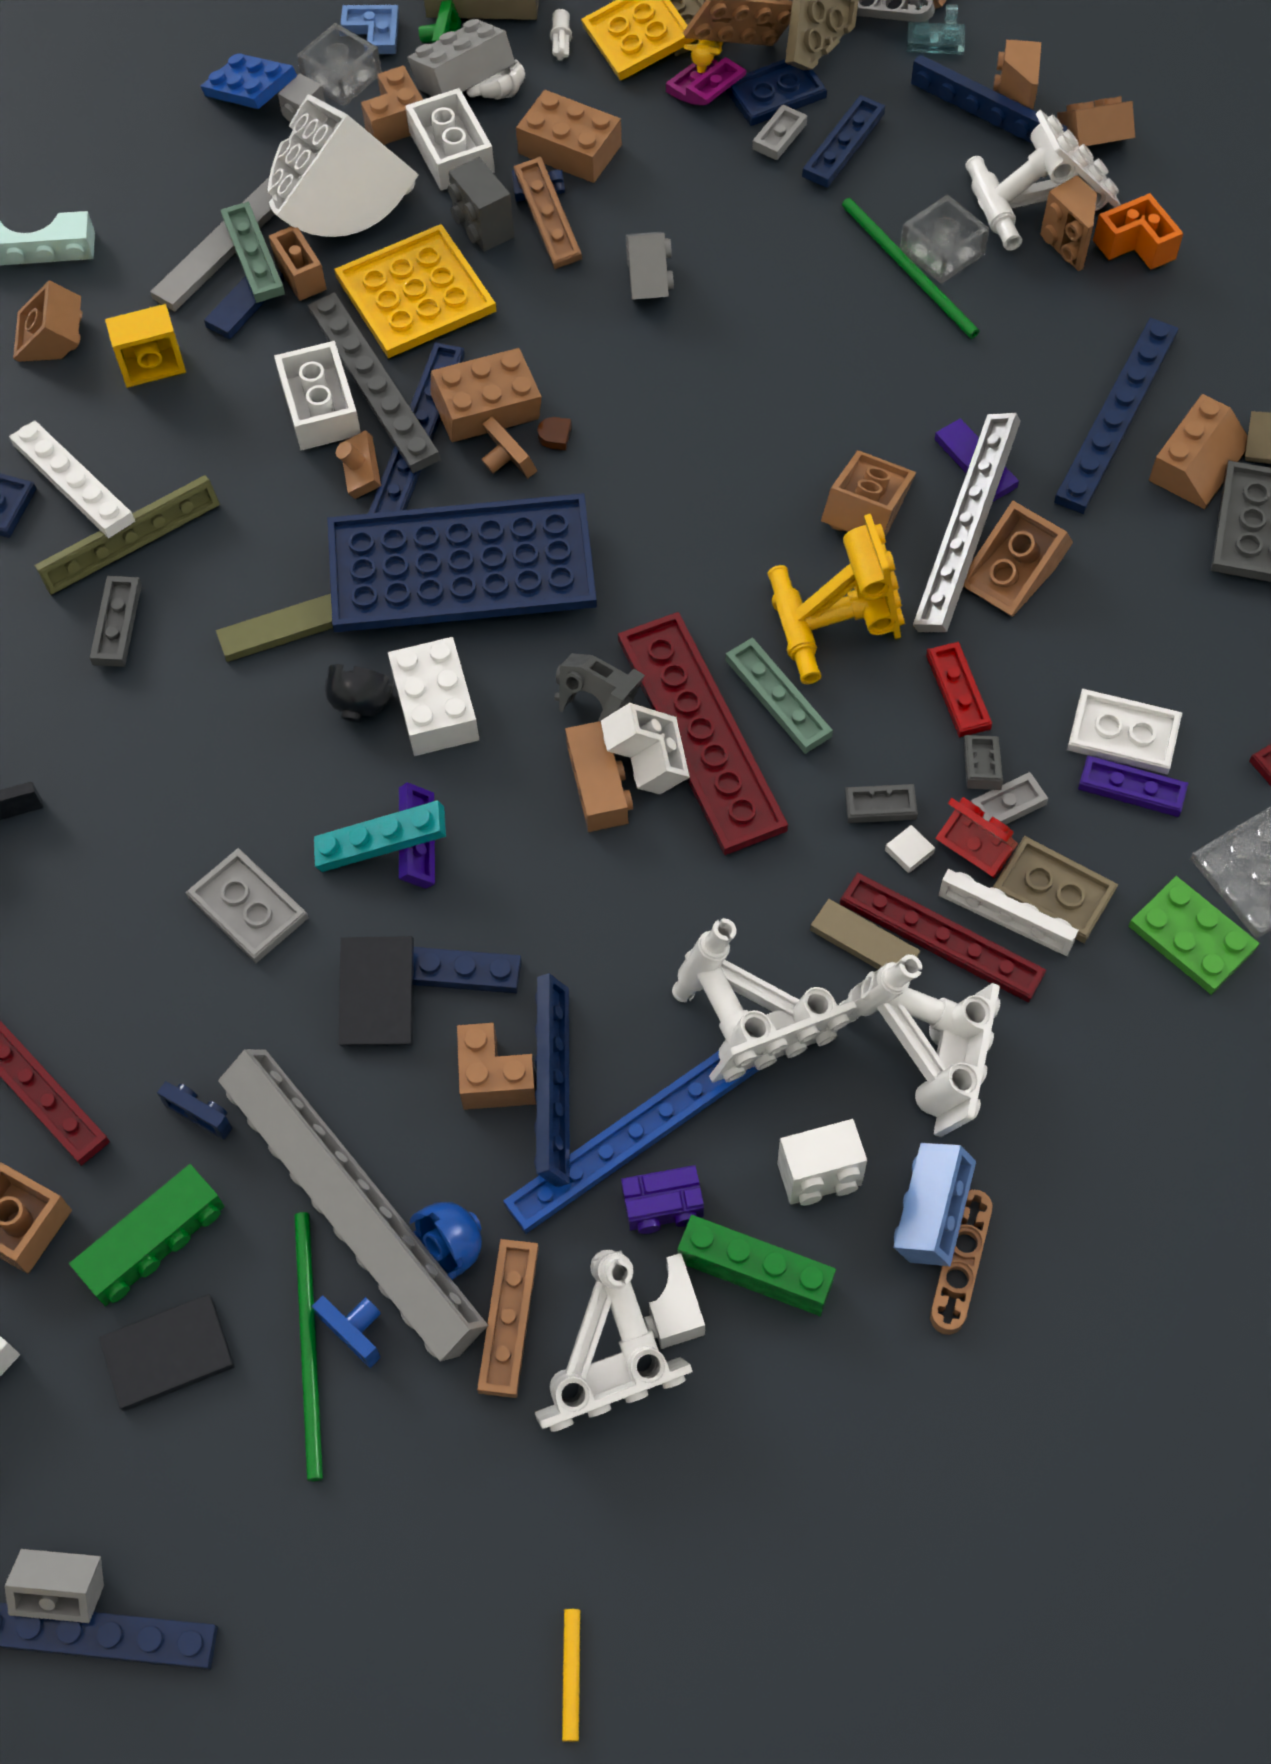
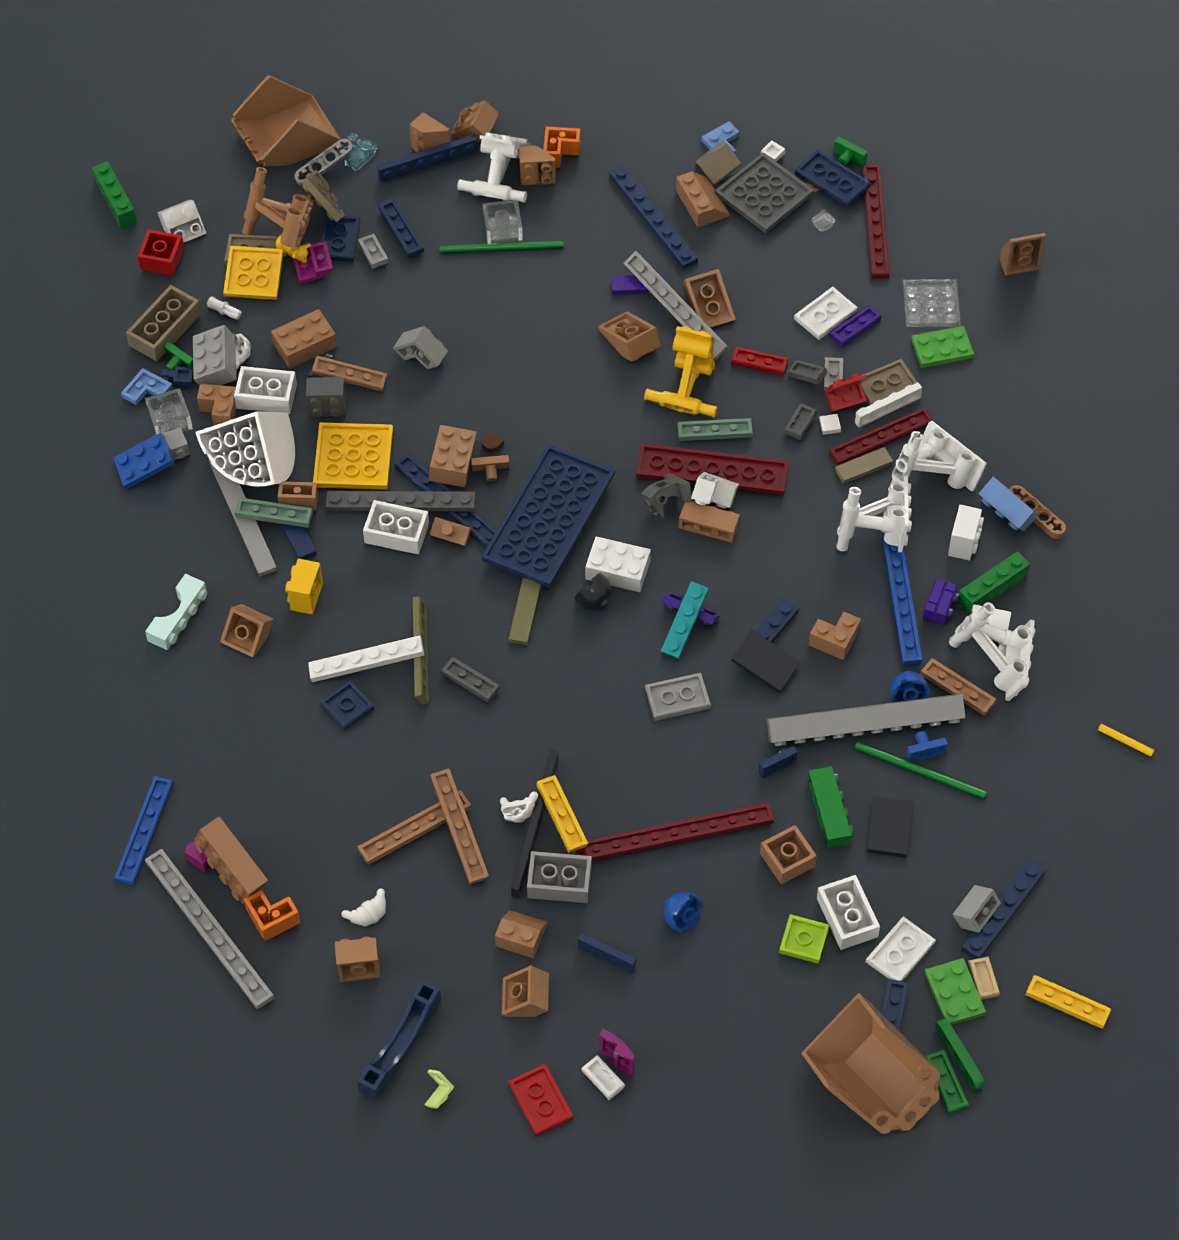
camera: 60 degrees left, 5 degrees down
dark blue plate [534,973,570,1187] -> none
none -> dark blue plate [161,366,193,387]

